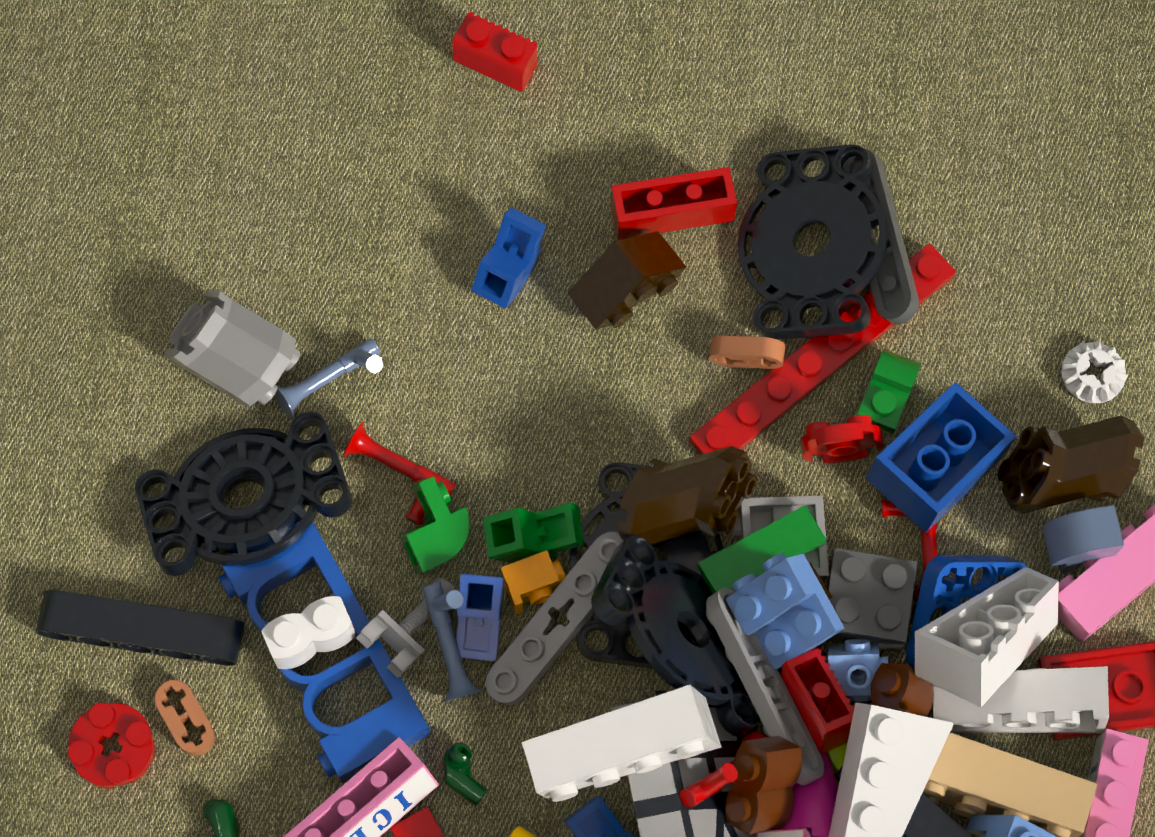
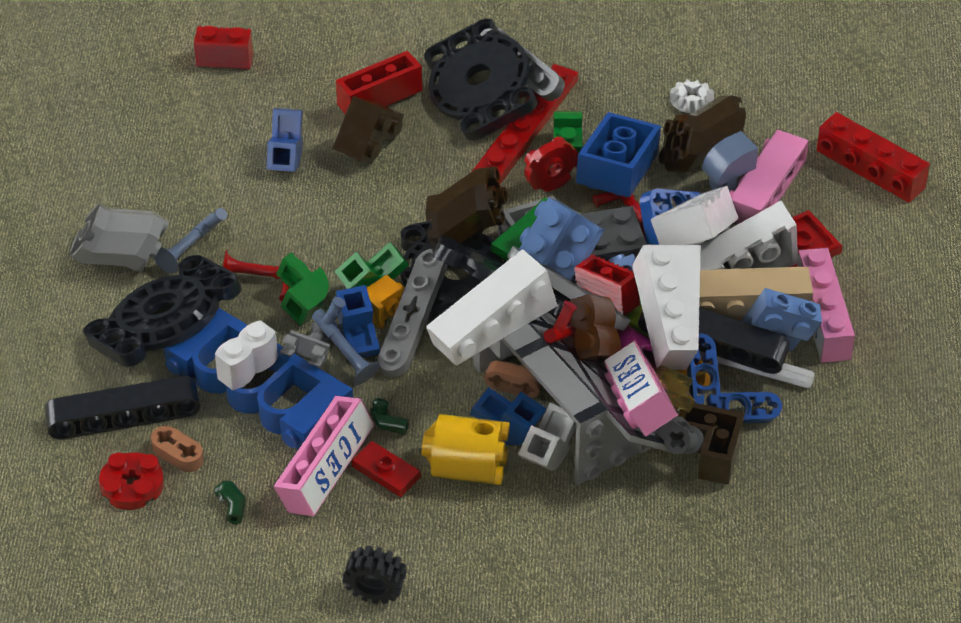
camera: 20 degrees left, 25 degrees down
nougat beam [708,335,786,369] -> none

